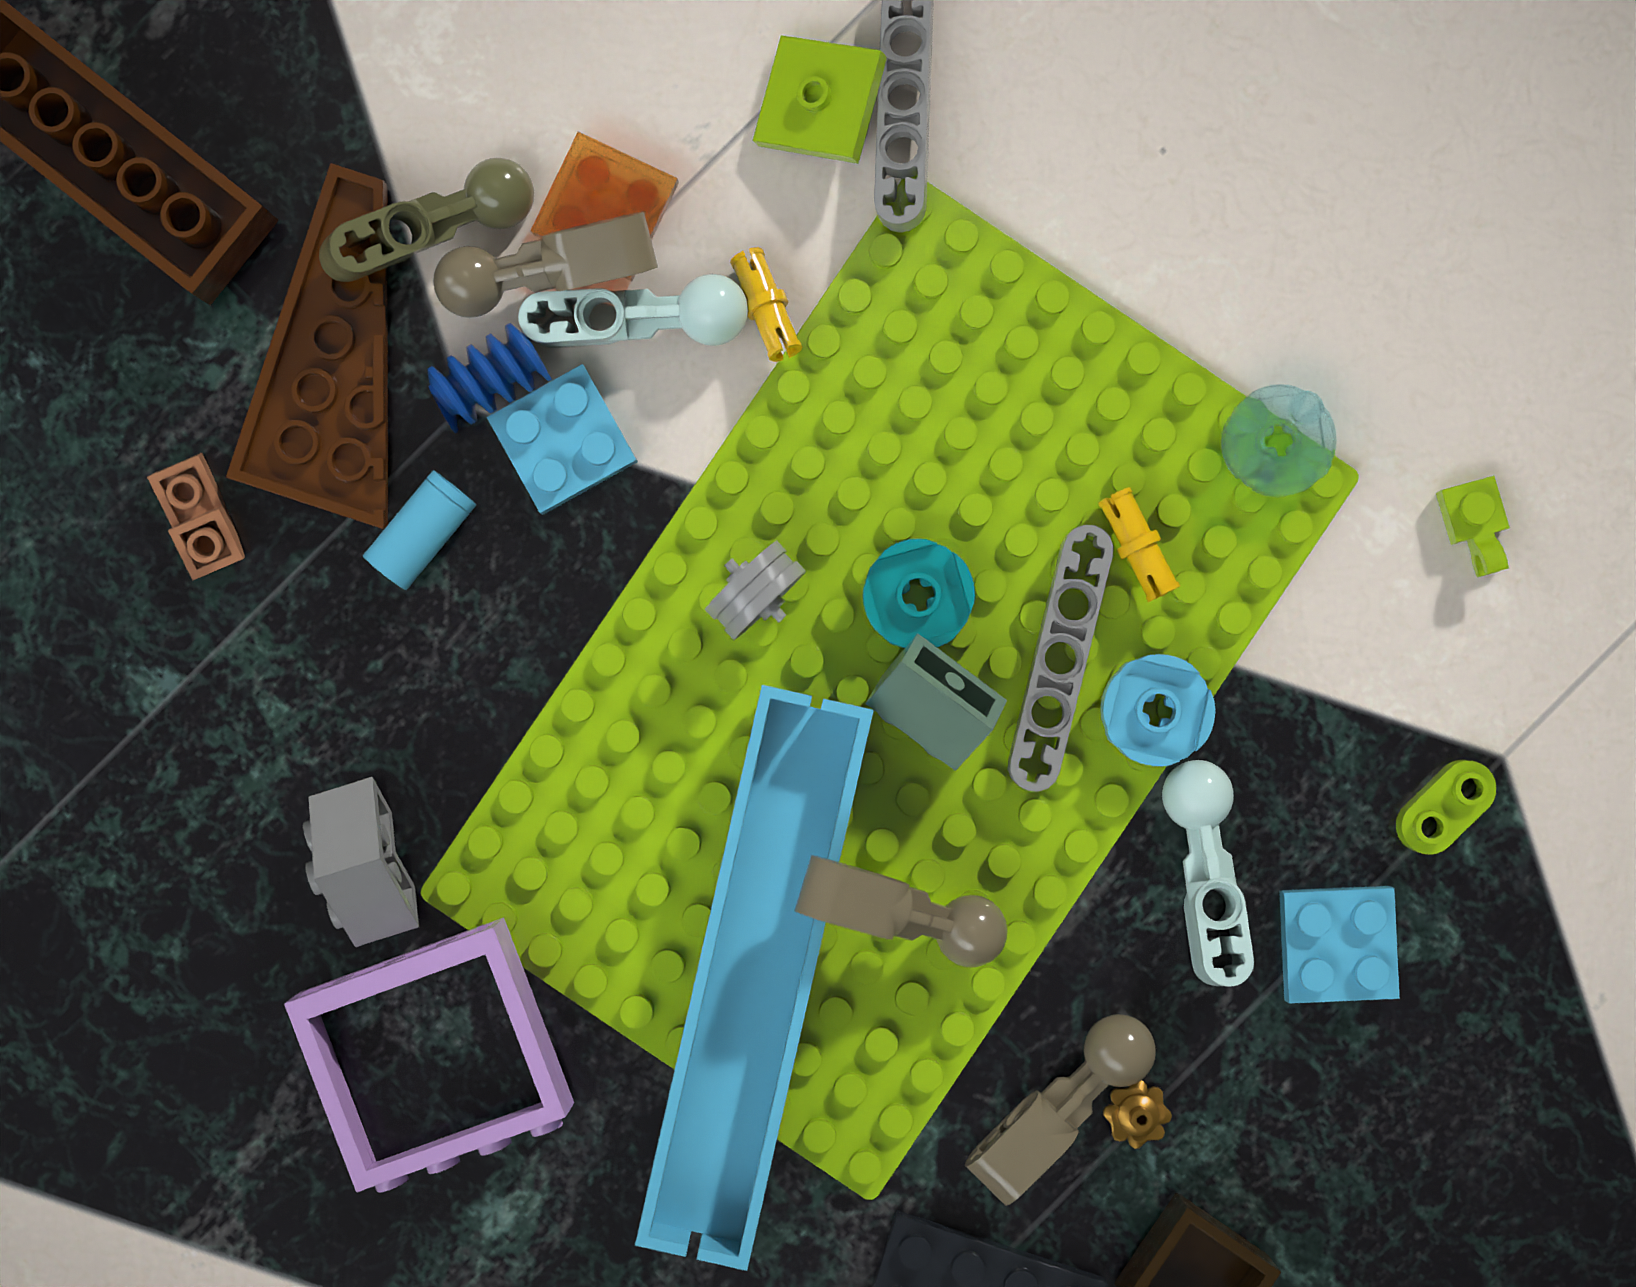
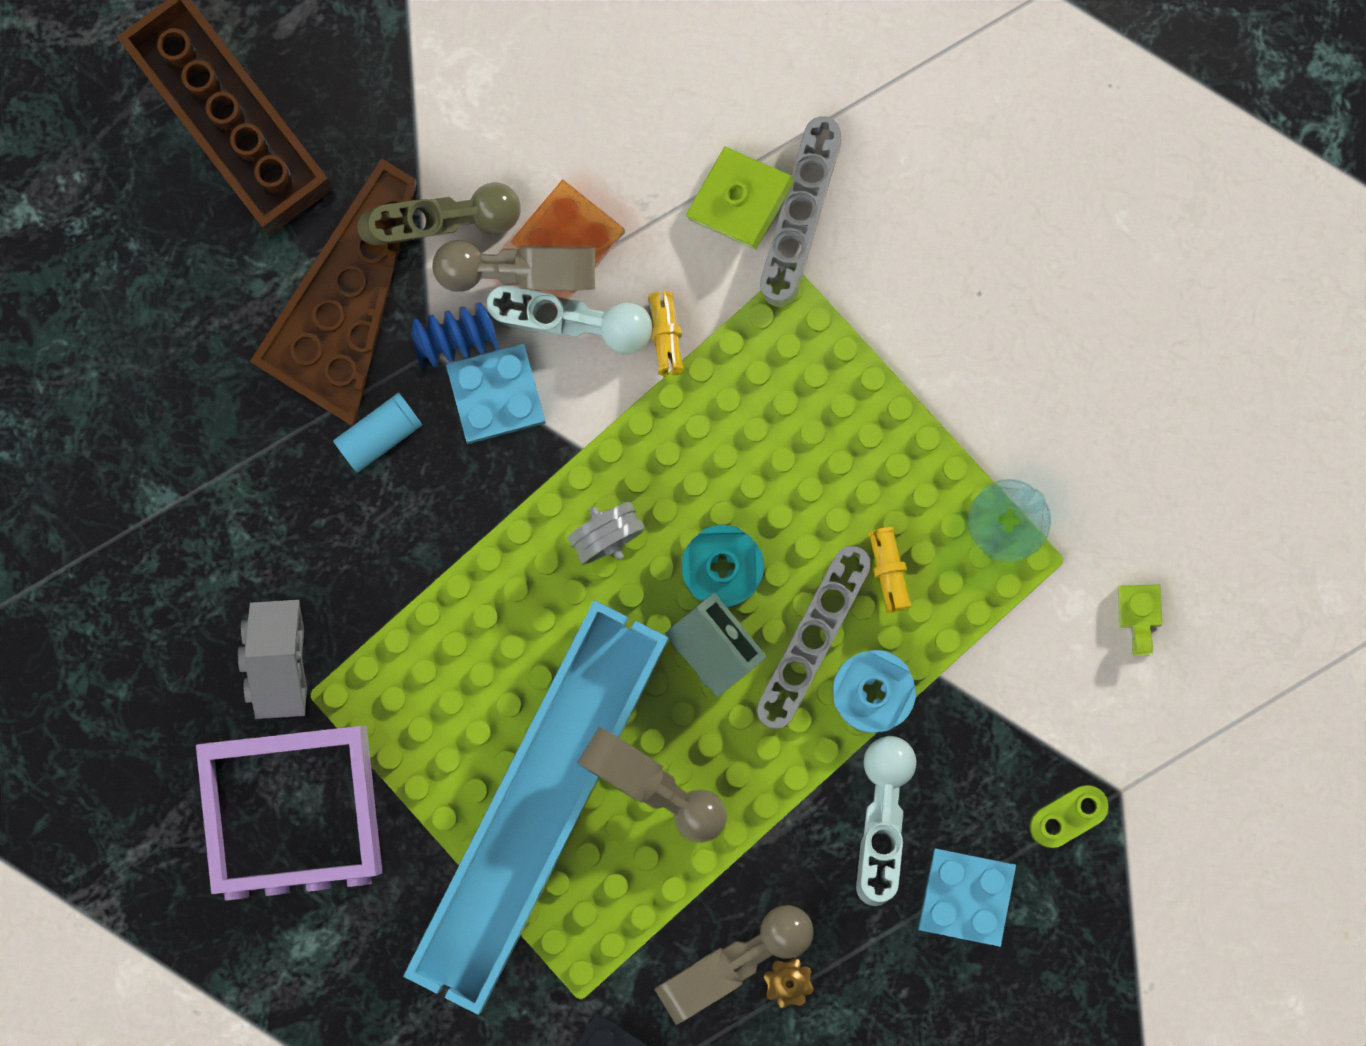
camera: 20 degrees right, 5 degrees down
nougat slope [147,453,245,580] -> none

